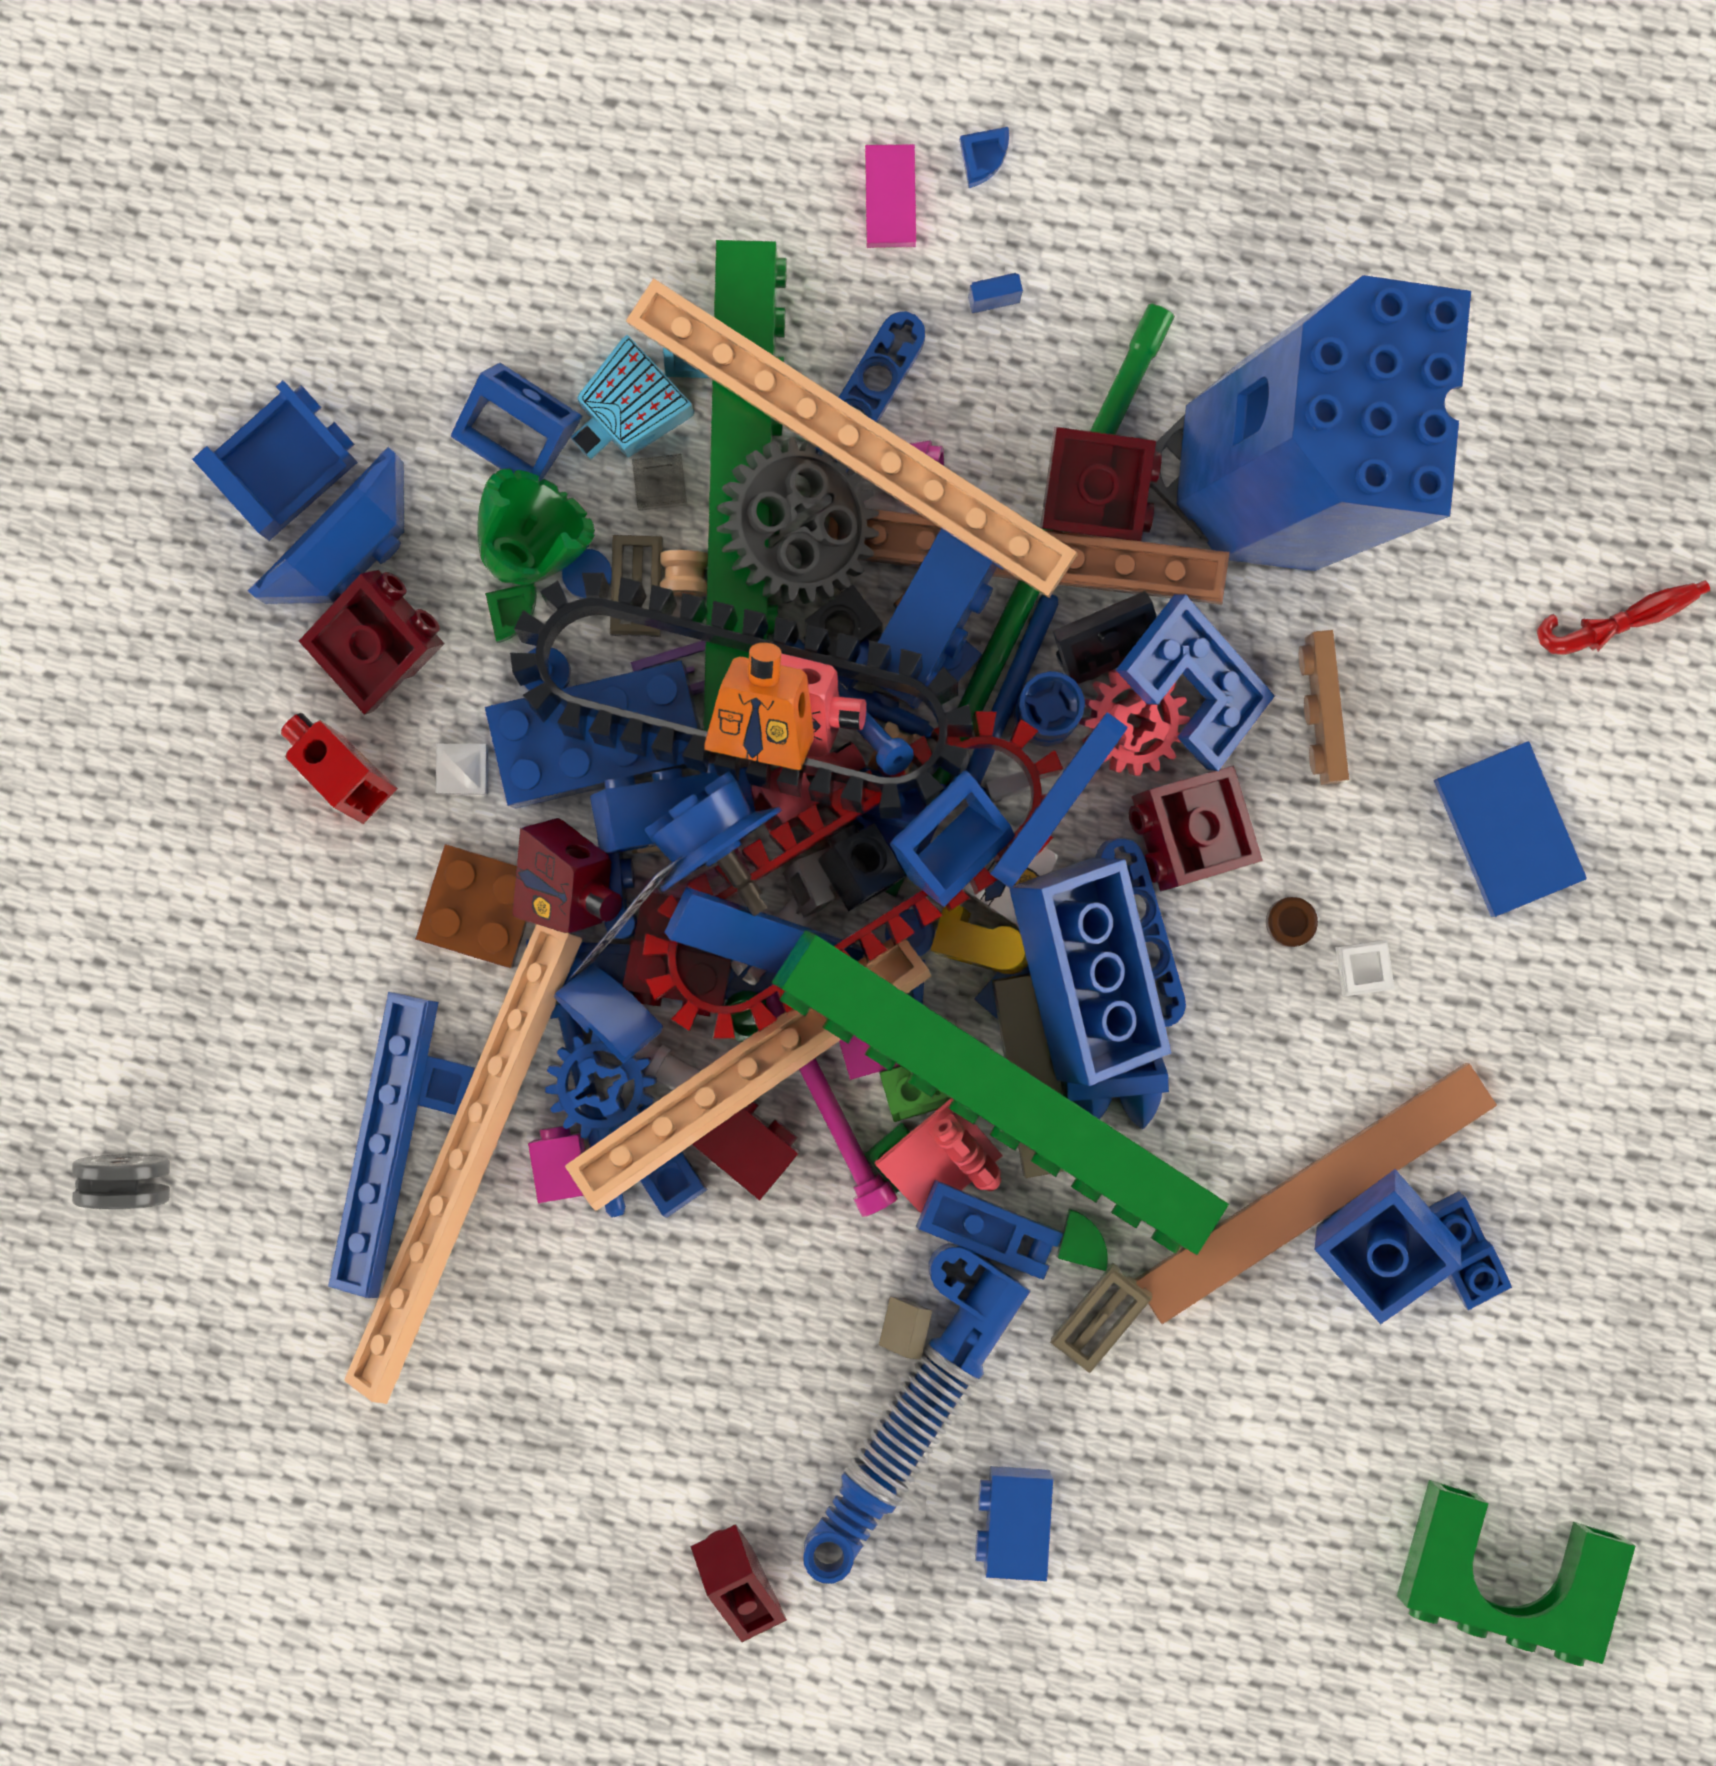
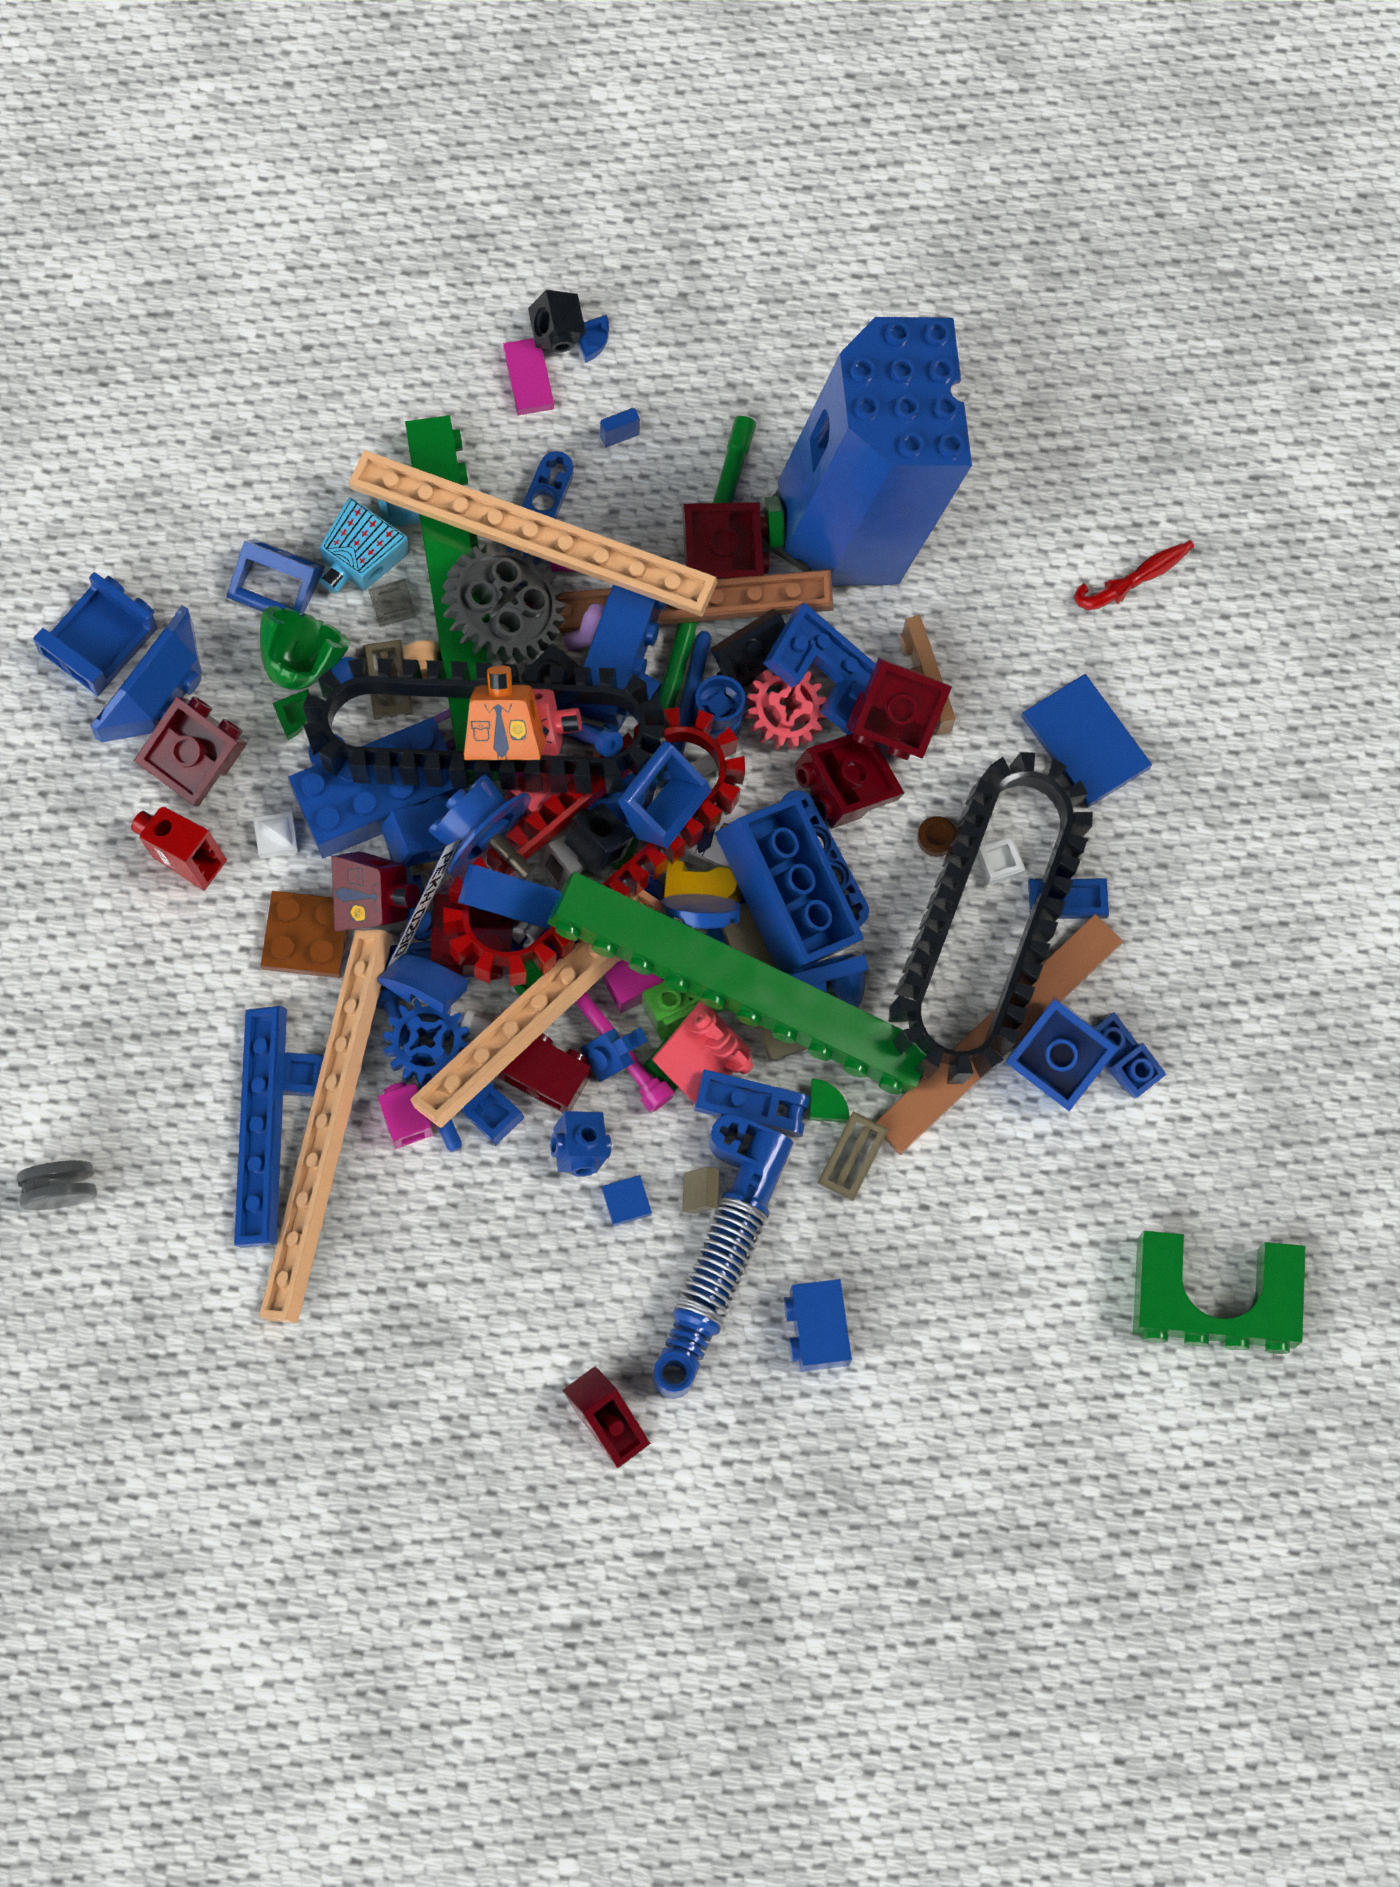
camera: 15 degrees left, 15 degrees down
blue beam [990,712,1128,889] -> none
none -> black brick [528,290,586,353]
none -> blue brick [550,1111,612,1177]
none -> lavender arm [564,603,605,651]
none -> blue plate [581,1027,648,1082]
none -> blue tile [602,1175,652,1227]
none -> blue tile [661,894,740,929]
none -> green tile [764,496,785,547]
none -> dark red plate [846,658,952,760]
none -> black piece [888,752,1093,1084]
none -> blue tile [1028,878,1109,919]

